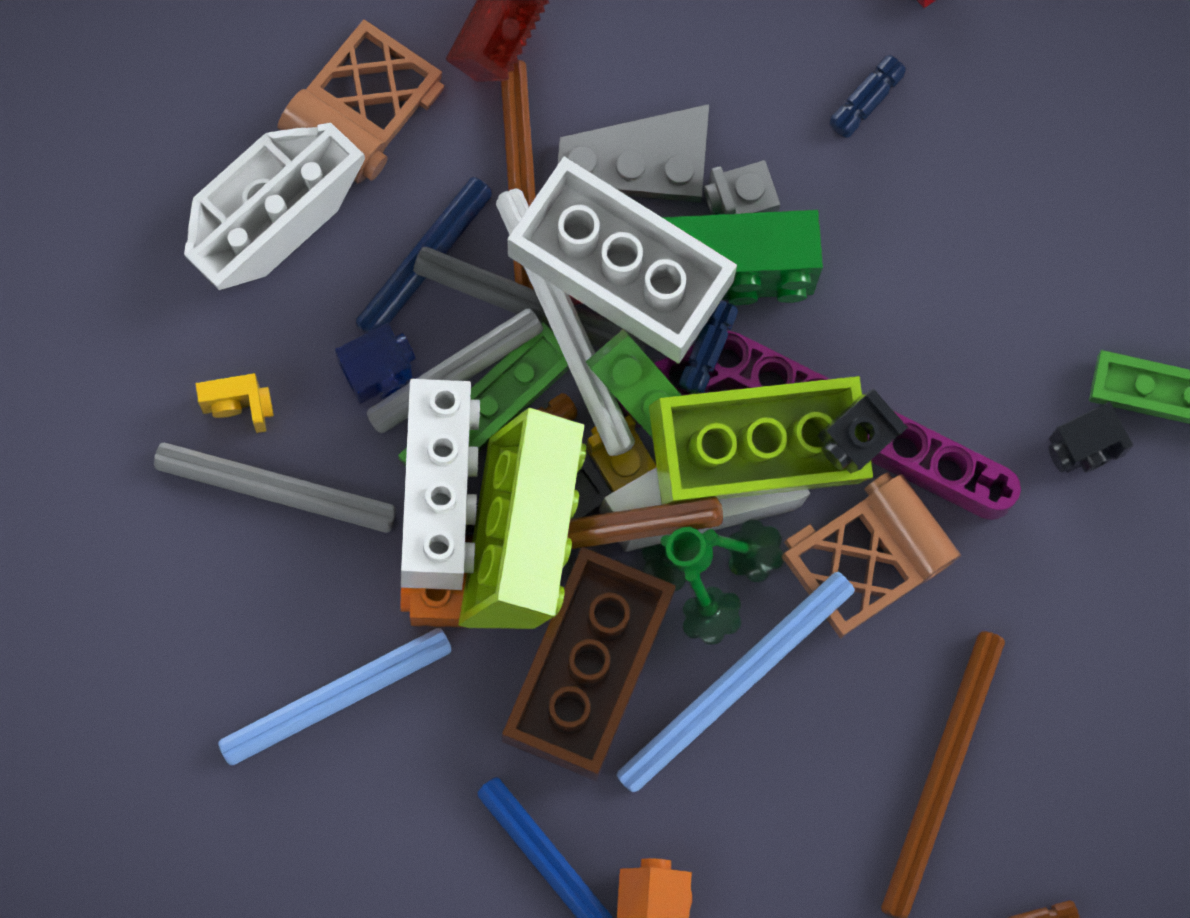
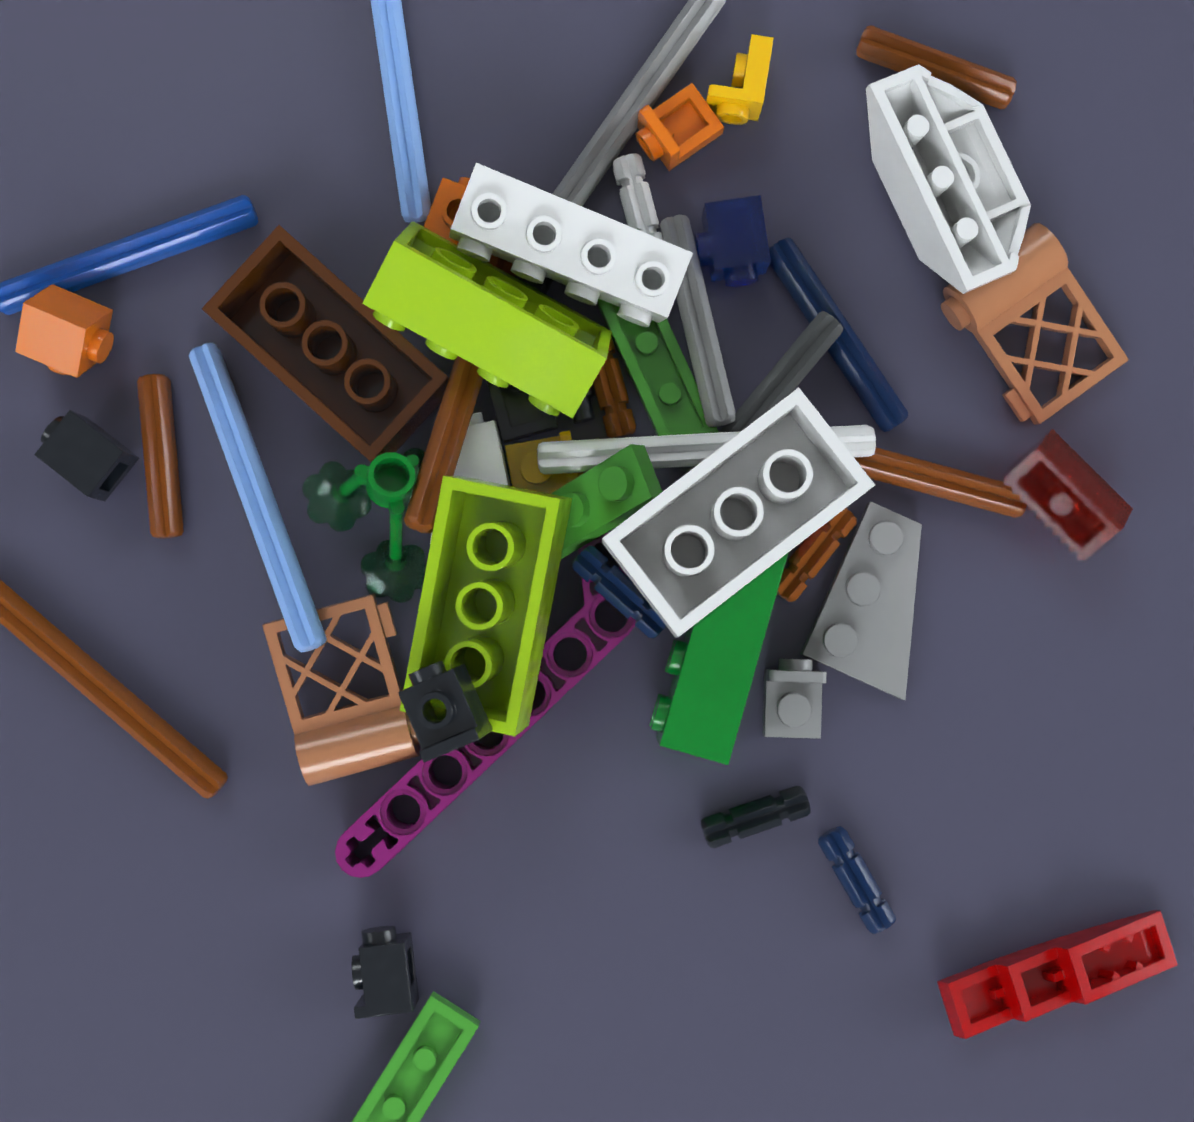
camera: 120 degrees right, 10 degrees up
none -> black brick [34,410,139,502]
none -> dark orange axle [137,374,184,539]
none -> white axle [613,153,663,240]
none -> orange bracket [635,83,724,171]
none -> black axle [701,786,811,848]
none -> dark orange axle [856,25,1017,110]

